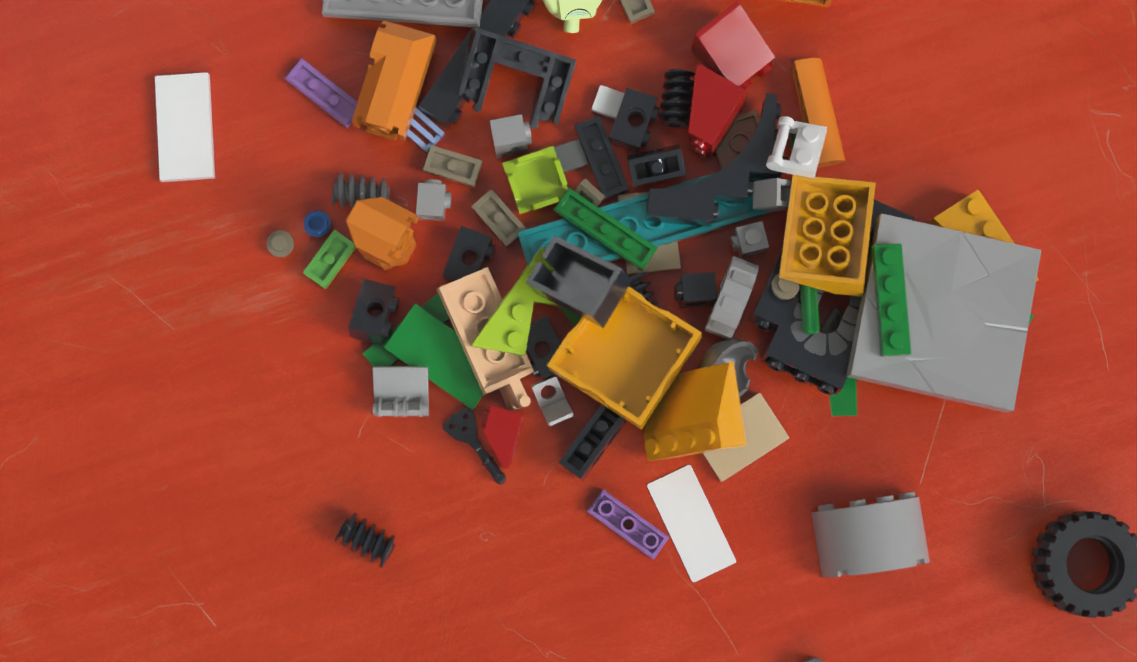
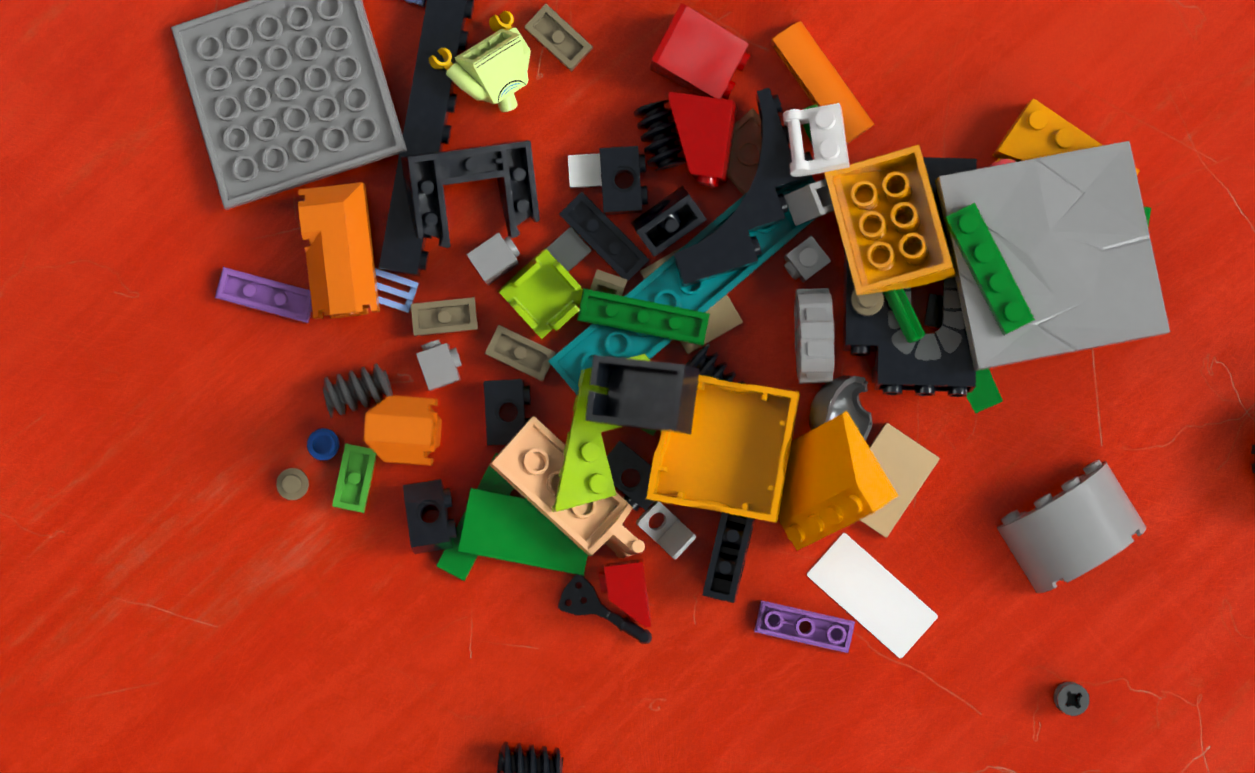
camera: 25 degrees left, 5 degrees up
white tile [155,72,215,182] -> none
light grey hinge [373,366,429,417] -> none
black brick [674,272,717,308] -> none

